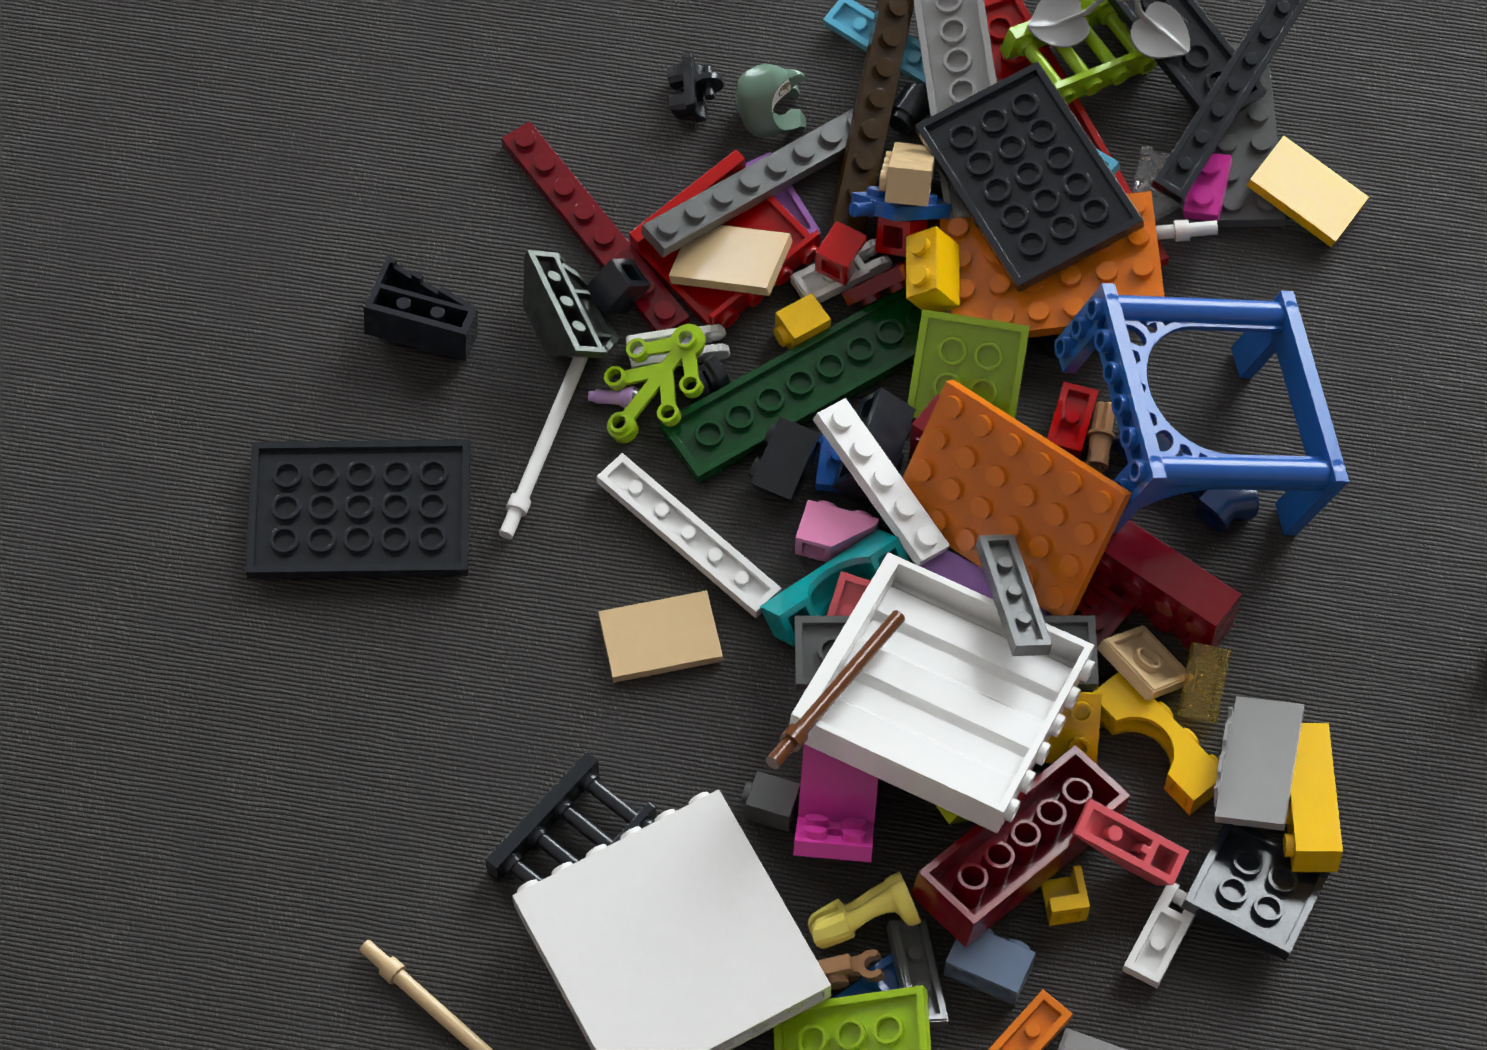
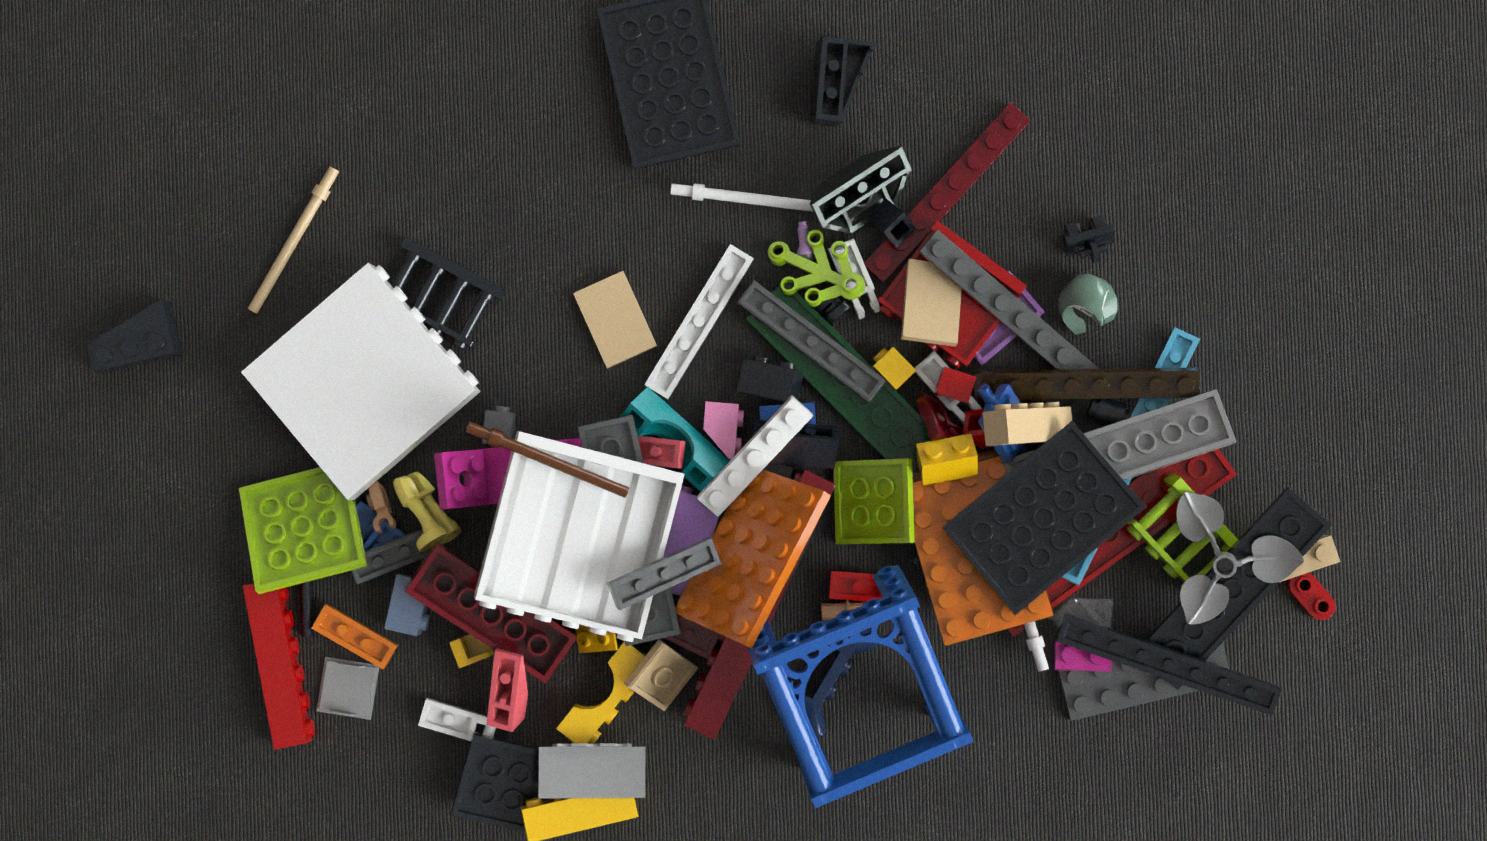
camera: 85 degrees right, 25 degrees up
clear yellow plate [1177,642,1231,724] -> none
tile [1246,136,1369,247] -> none
none -> dark grey tile [737,280,886,403]

